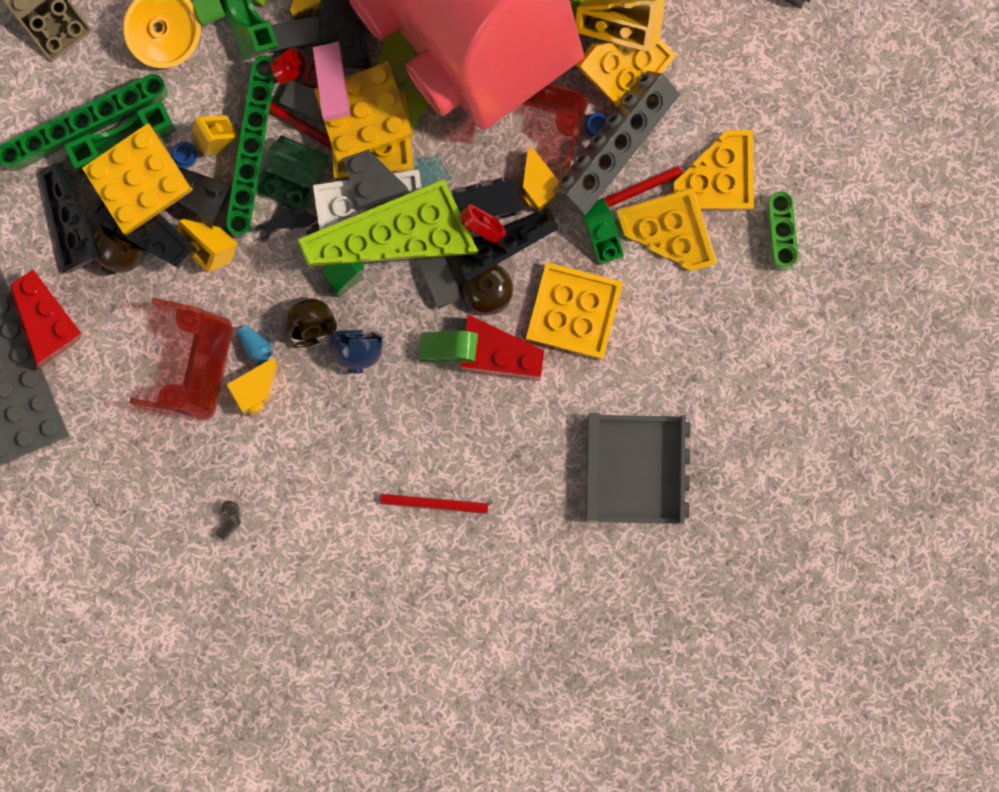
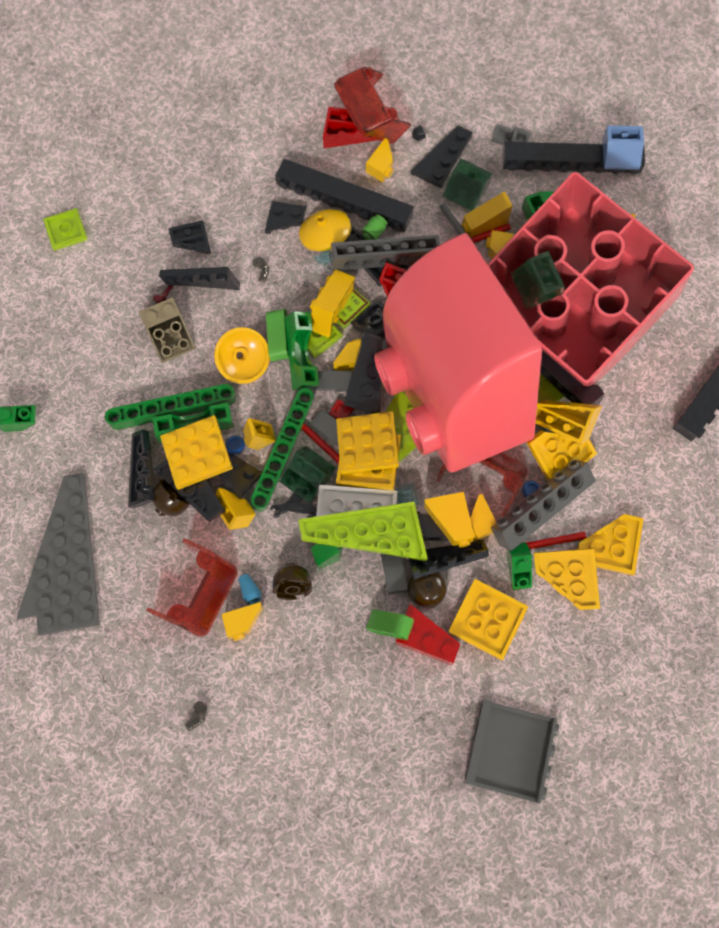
camera: 15 degrees right, 10 degrees down
red wedge [10,270,81,371] -> none
red plate [271,48,305,85] -> none
bright pink tile [313,41,351,121] -> none
dark blue cylinder [329,330,383,374] -> none
dark grey wing [343,150,409,210] -> none
red bar [381,494,489,514] -> none
red plate [461,204,506,243] -> none
bright green beam [766,191,798,271] -> none
none -> yellow slope [423,492,475,547]

